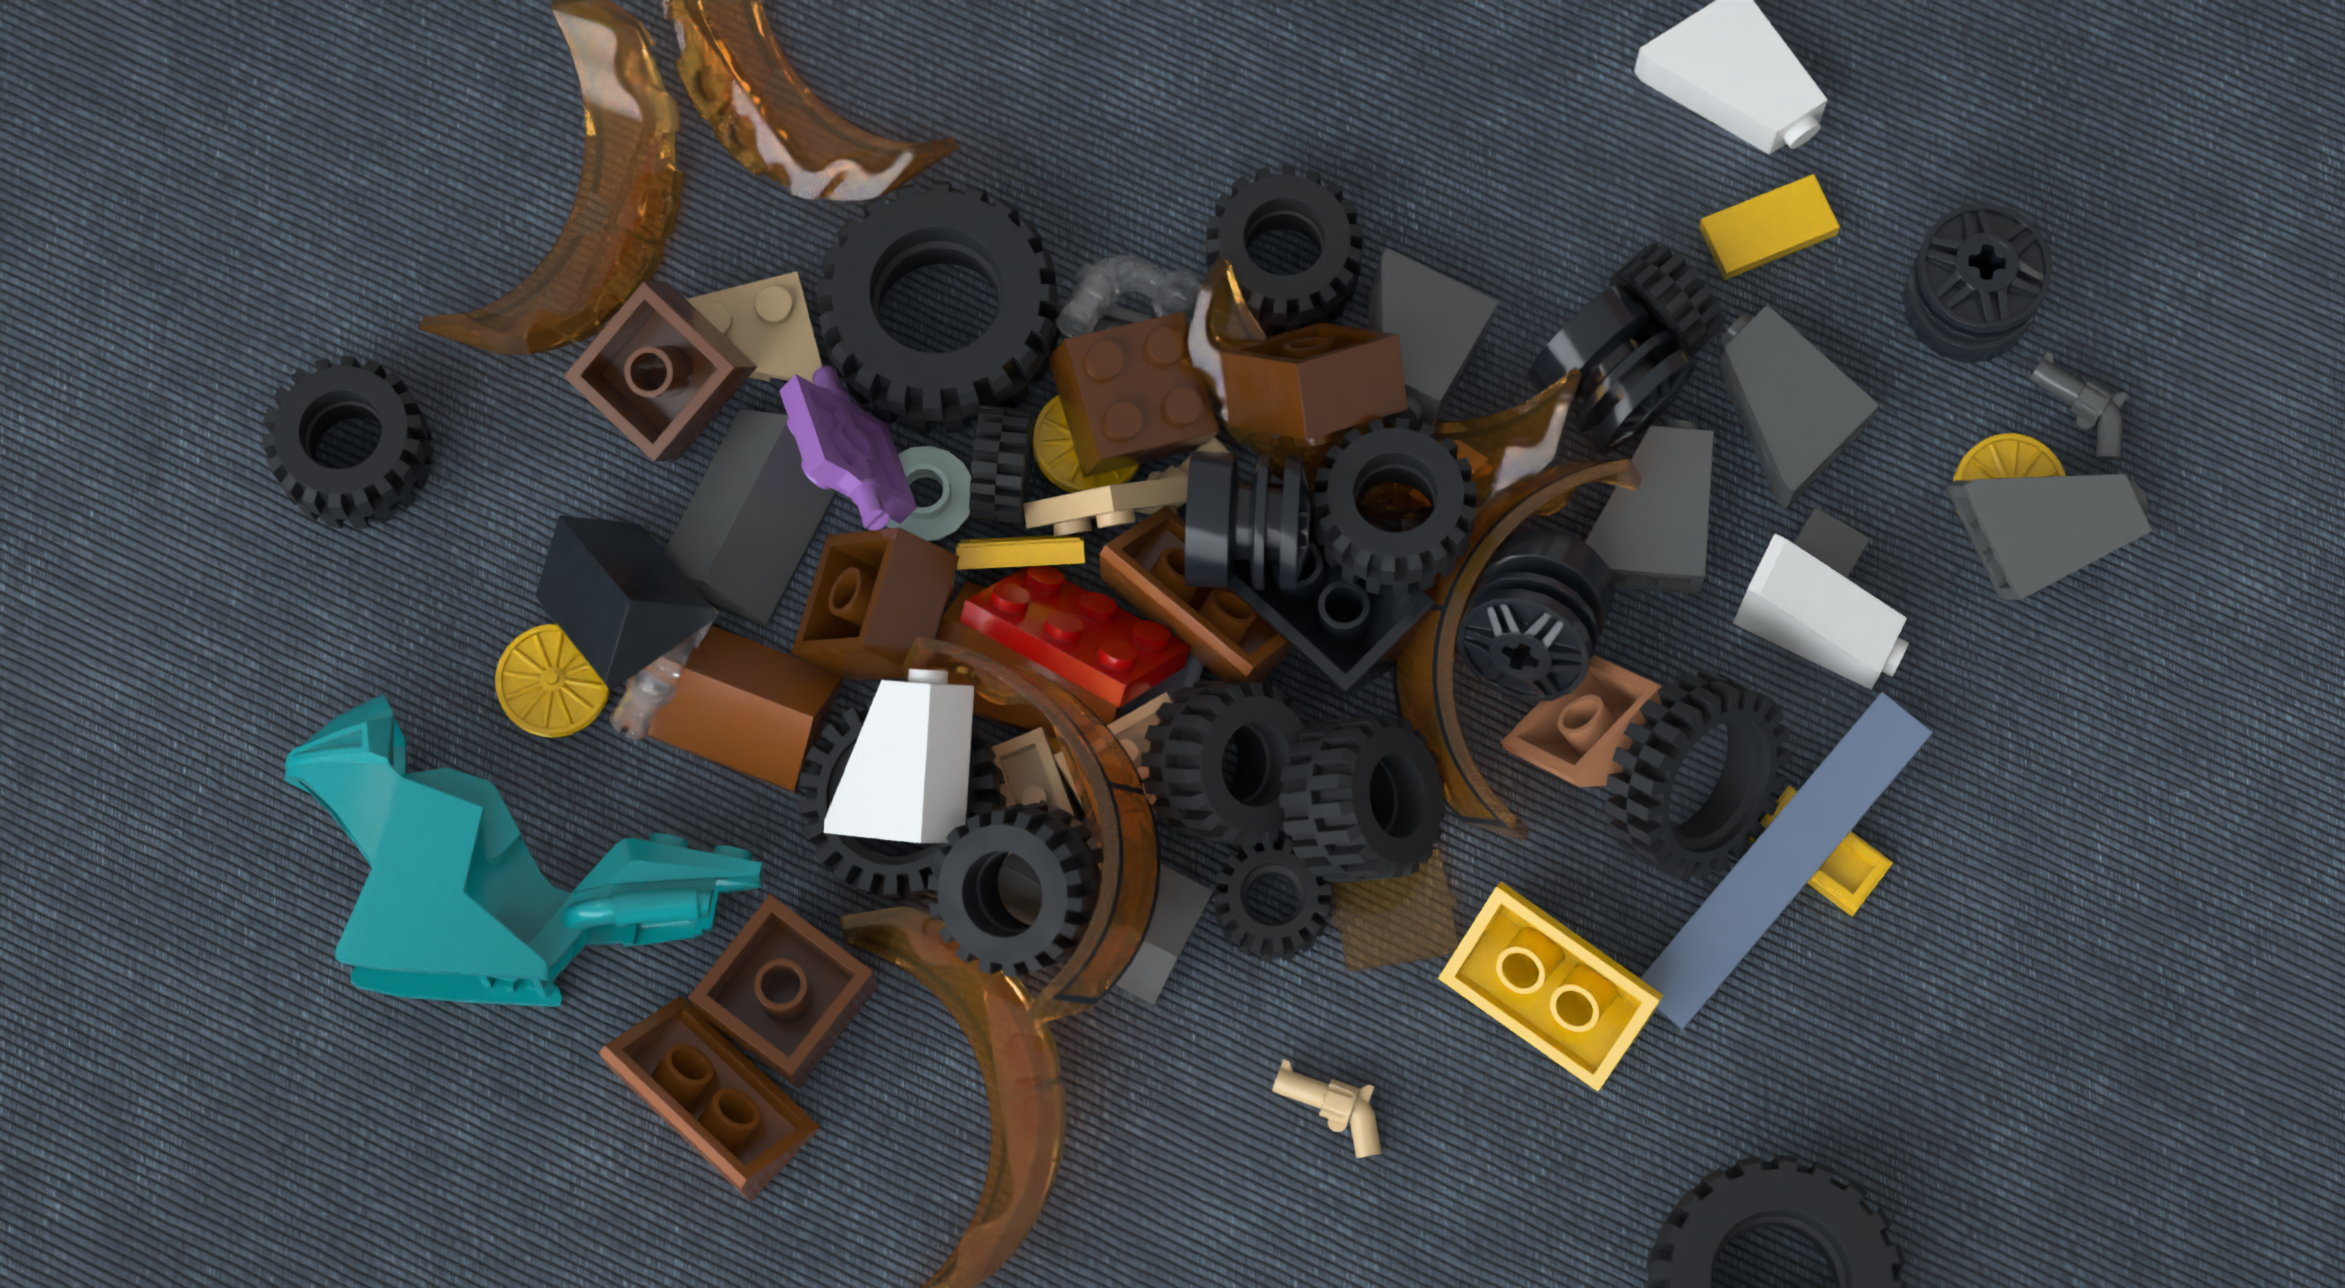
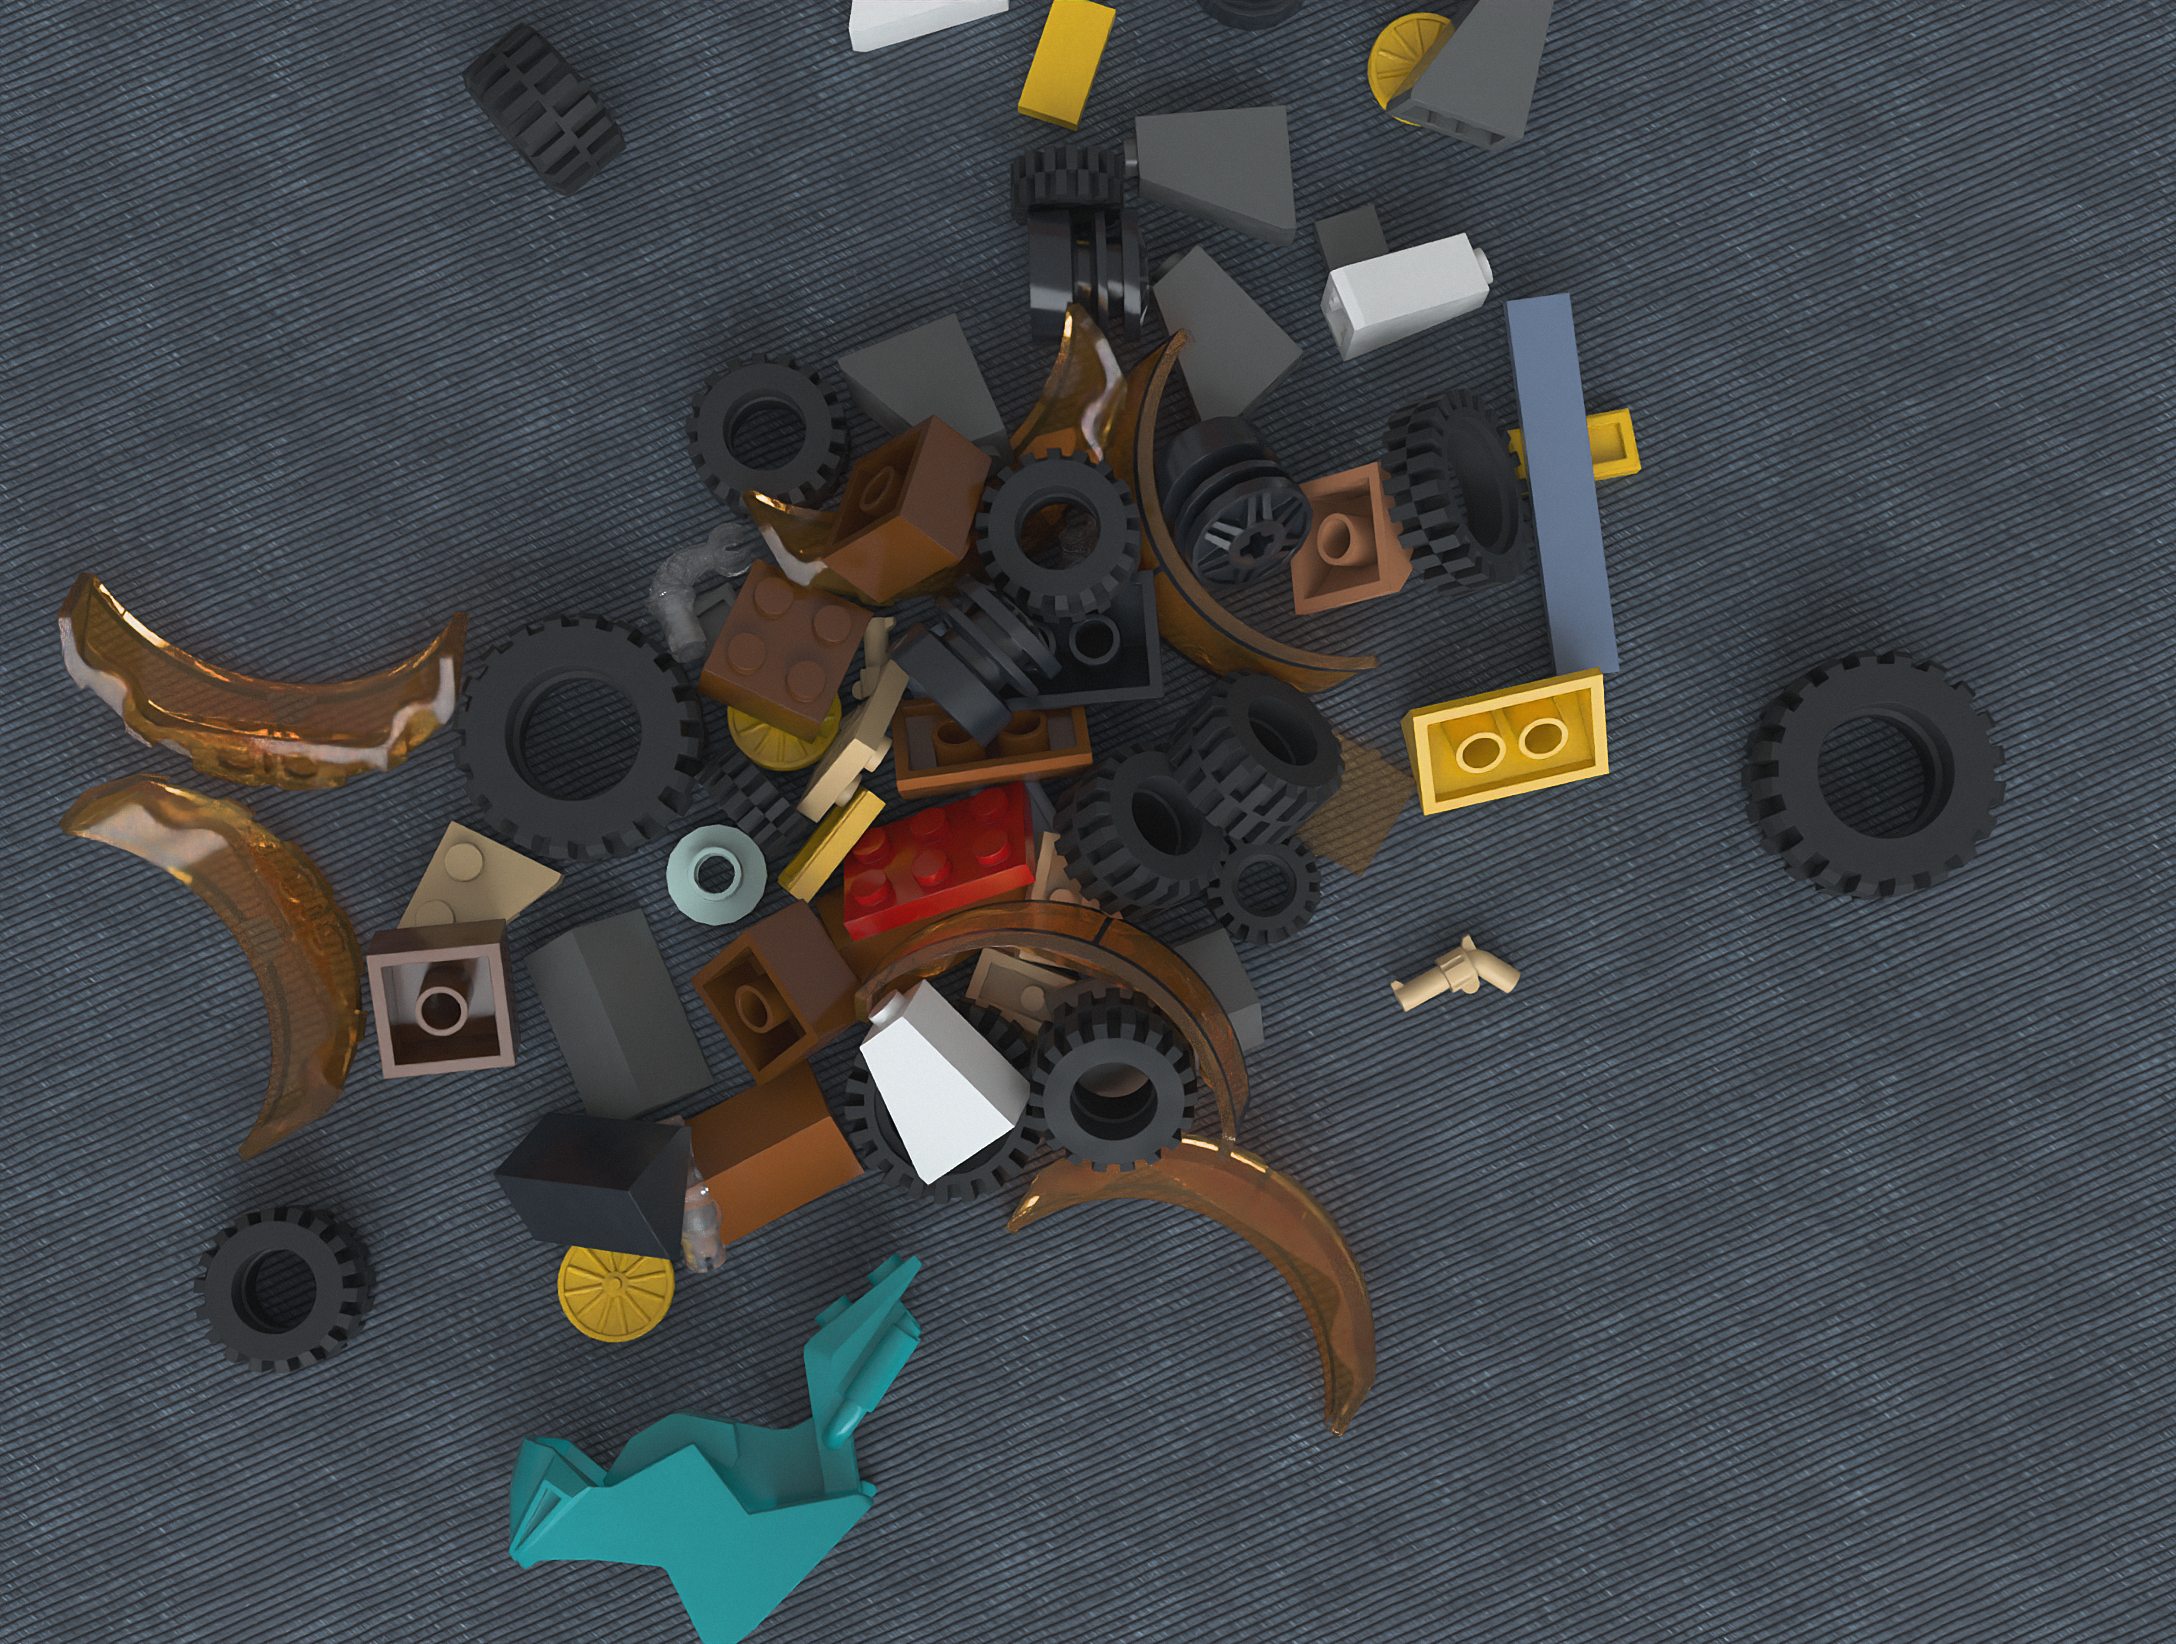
camera: 50 degrees left, 10 degrees up
dark orange slope [599,995,820,1202] -> none
reddish brown brick [688,894,879,1089] -> none
medium lavender plate [779,366,917,531] -> none

